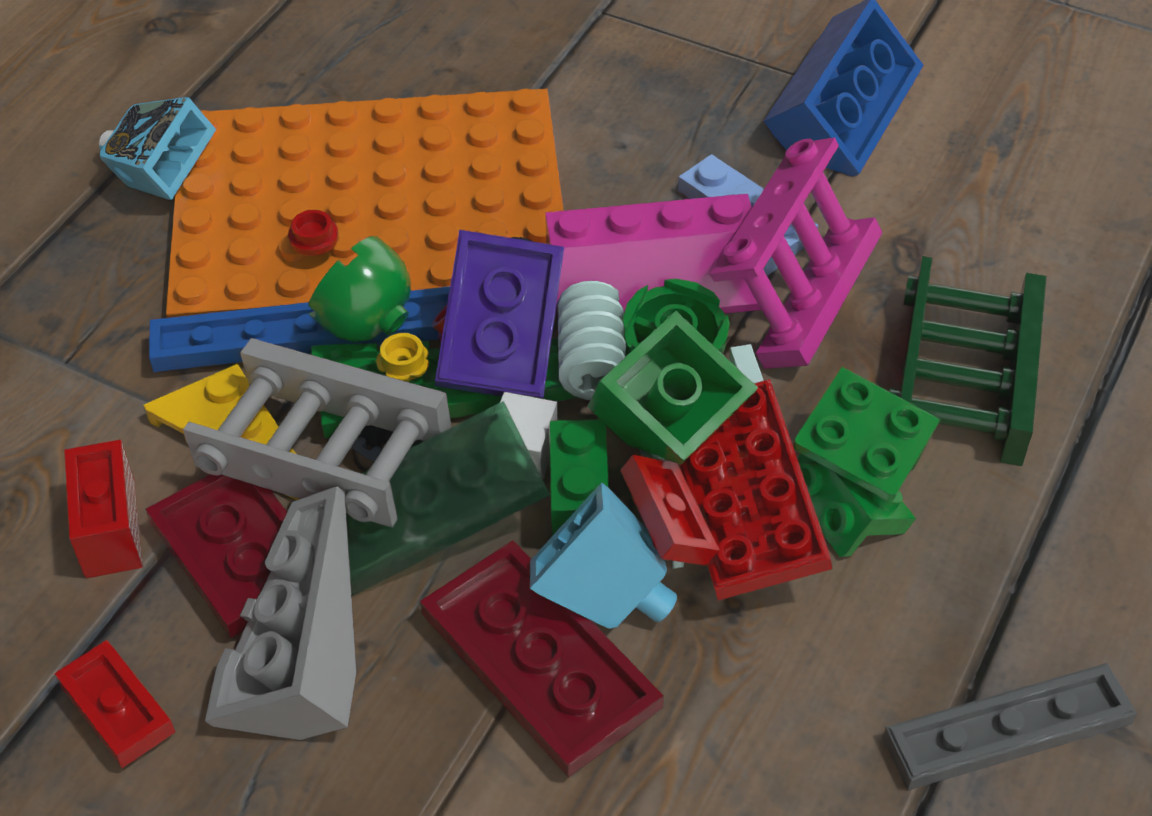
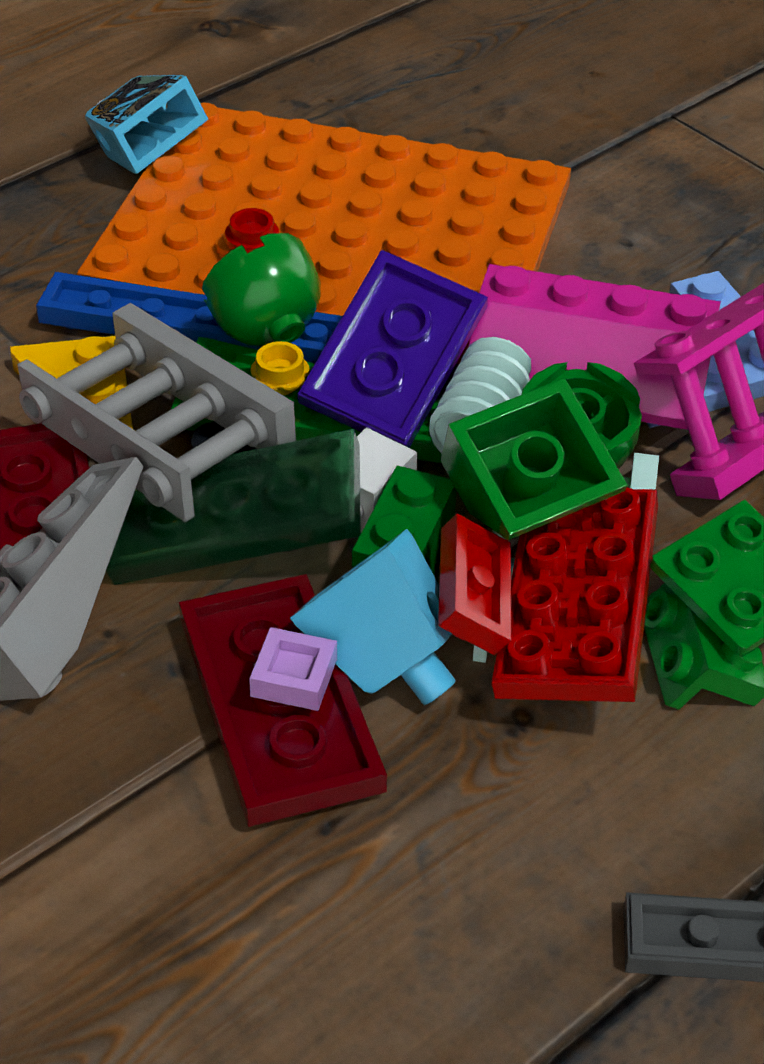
camera: 20 degrees right, 5 degrees down
none -> lavender plate [249,627,337,711]

